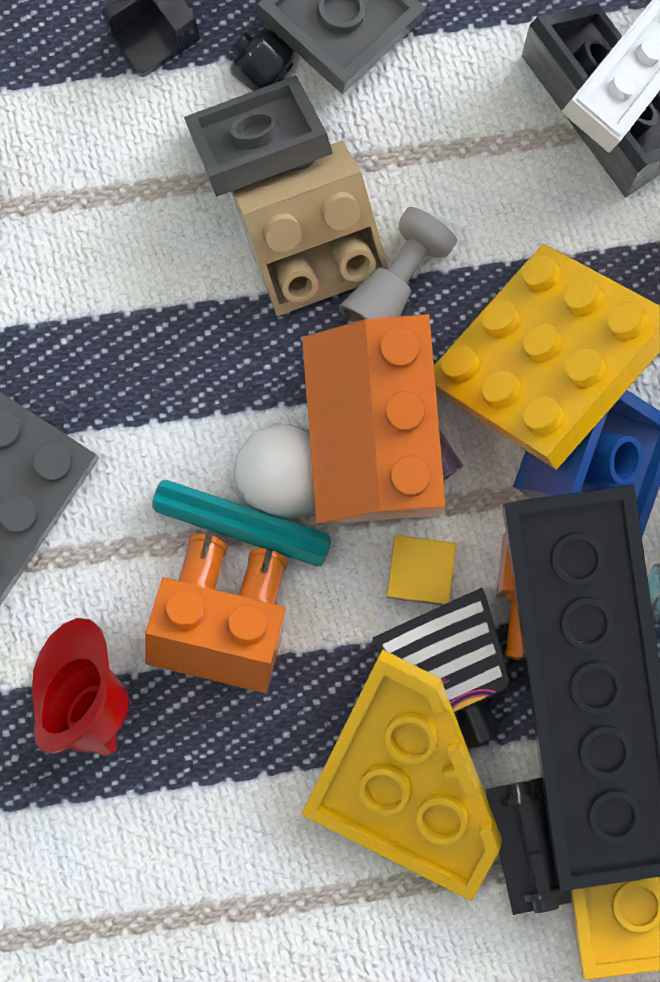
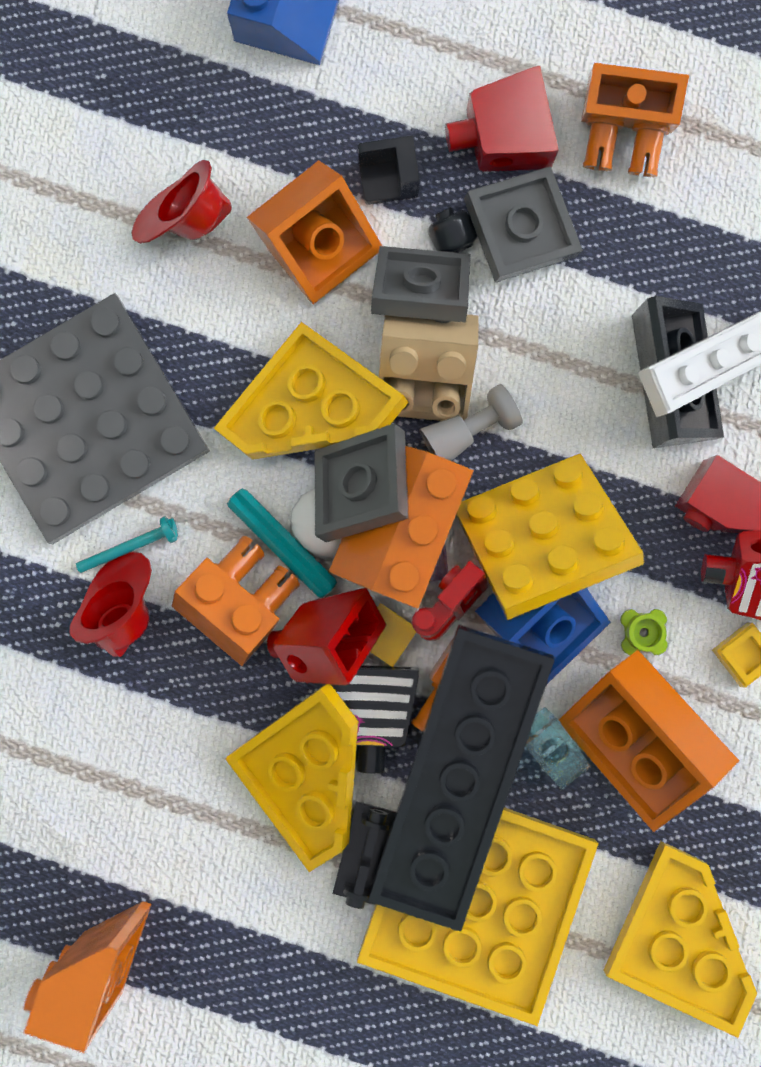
camera: 25 degrees right, 5 degrees up
none -> teal piece [76,516,178,573]
none -> yellow plate [214,322,408,460]
none -> orange slope [247,160,382,304]
none -> red torso [267,588,386,685]
none -> dark grey plate [315,423,409,543]
none -> red plate [412,561,489,641]

